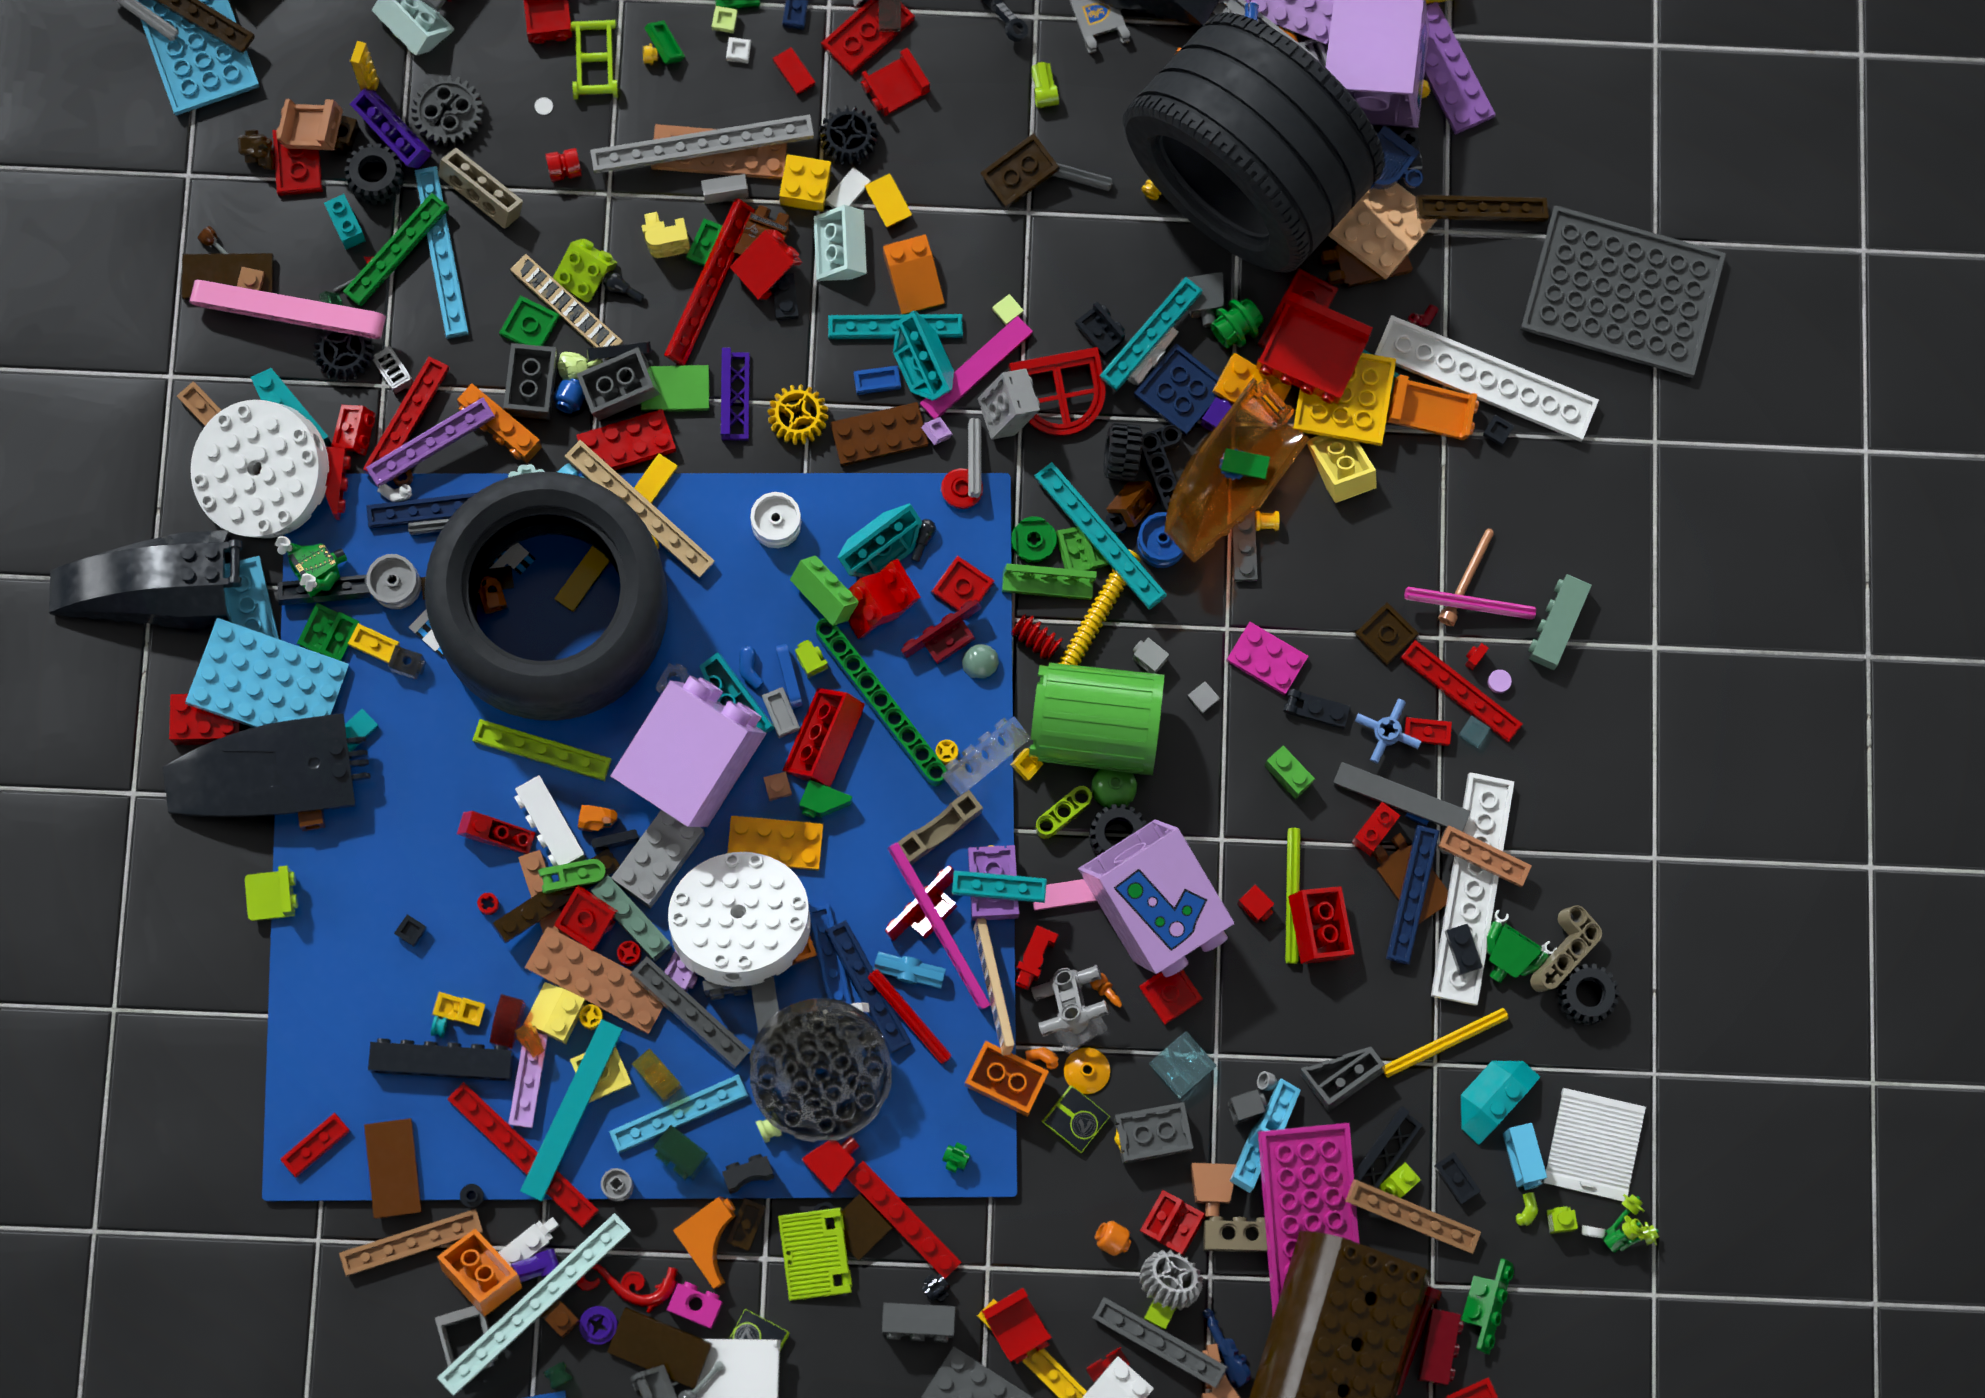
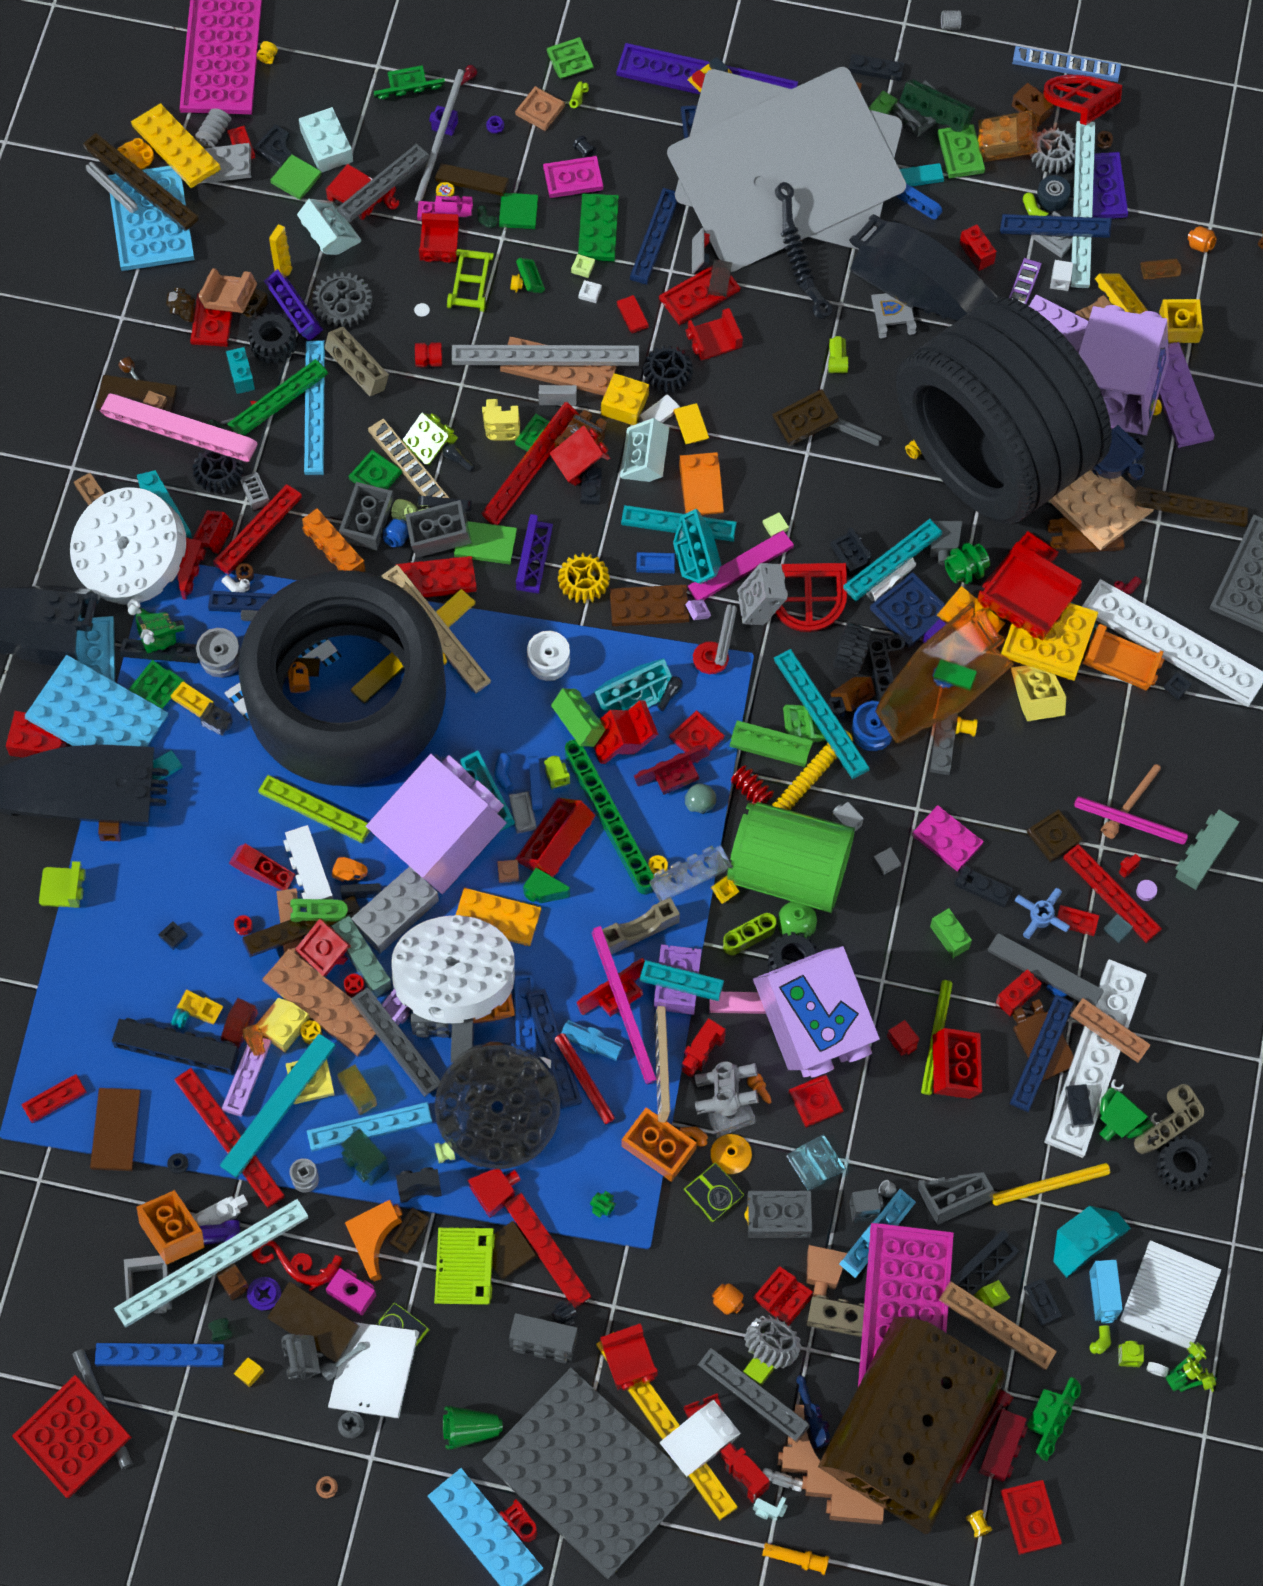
camera: 15 degrees right, 10 degrees down
medium nougat plate [339,1209,483,1276] -> none
medium lavender tile [366,397,496,488] -> none
green plate [1011,517,1057,563] -> none

